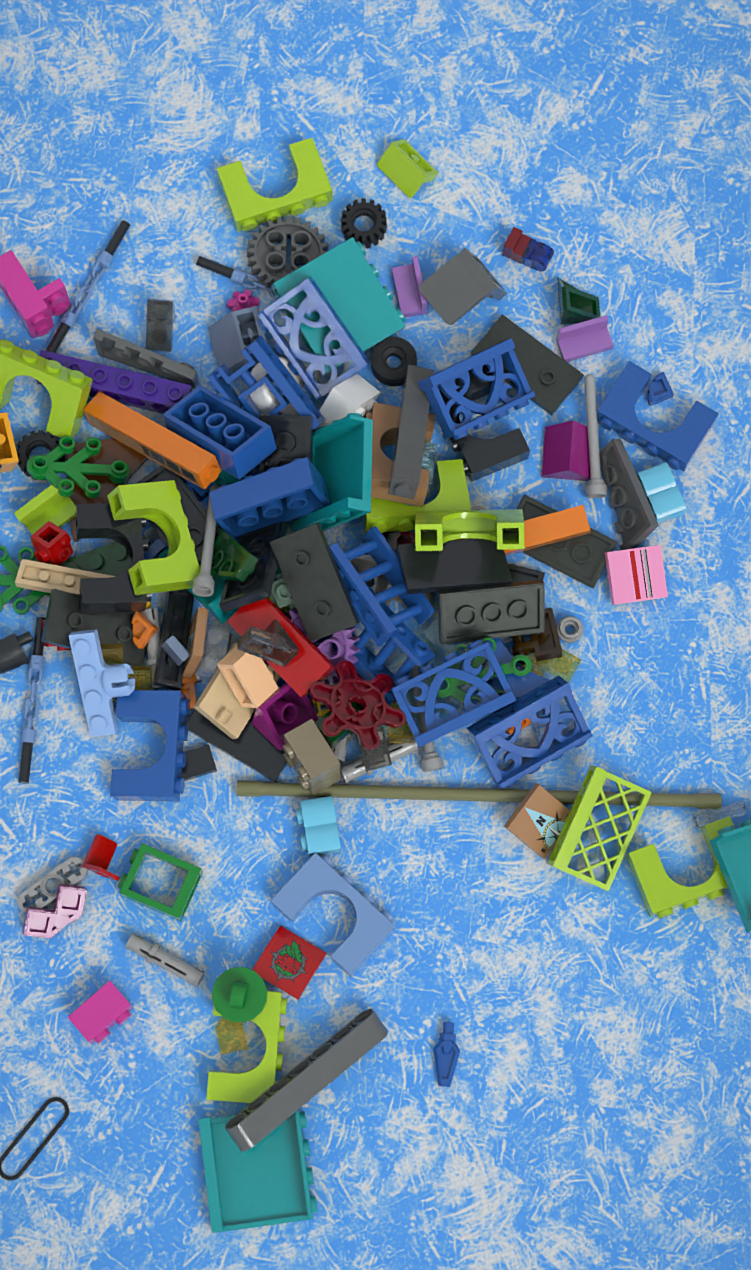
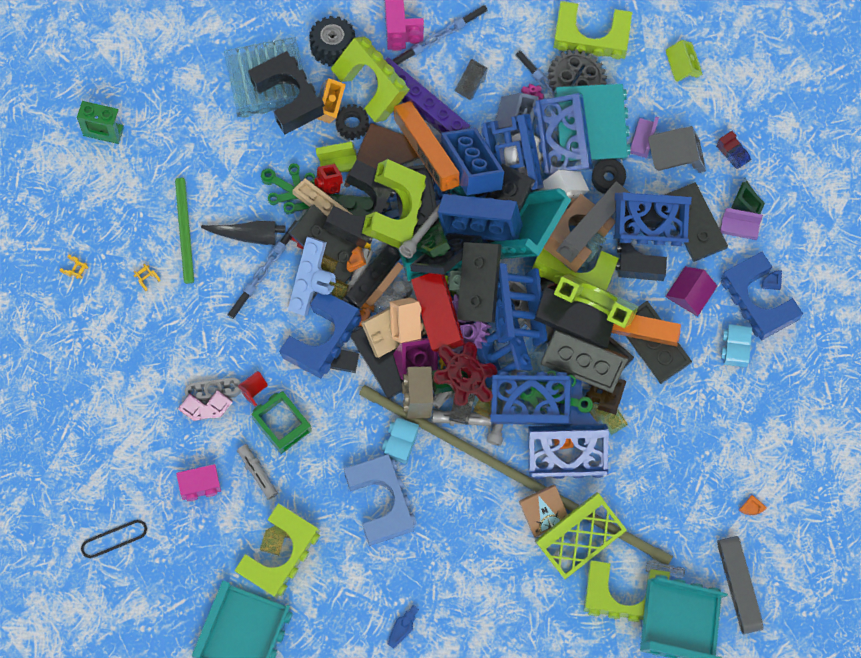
camera: 25 degrees right, 5 degrees down
green plant [27,436,130,498] -> none
dark grey wing [93,328,198,388] -> none
sand blue tile [161,636,190,666] -> none
green tile [212,967,267,1023] -> none
dark grey beam [225,1009,388,1151] -> none
clear smoke slope [237,619,298,667] -> none
red slope [252,925,327,1000] -> none
black tyre [341,198,387,249] -> none
light grey plate [557,616,583,643] -> none
light grey piece [584,374,607,498] -> none
dark grey wing [599,439,659,550] -> none
bright pink slope [605,545,668,605] -> none

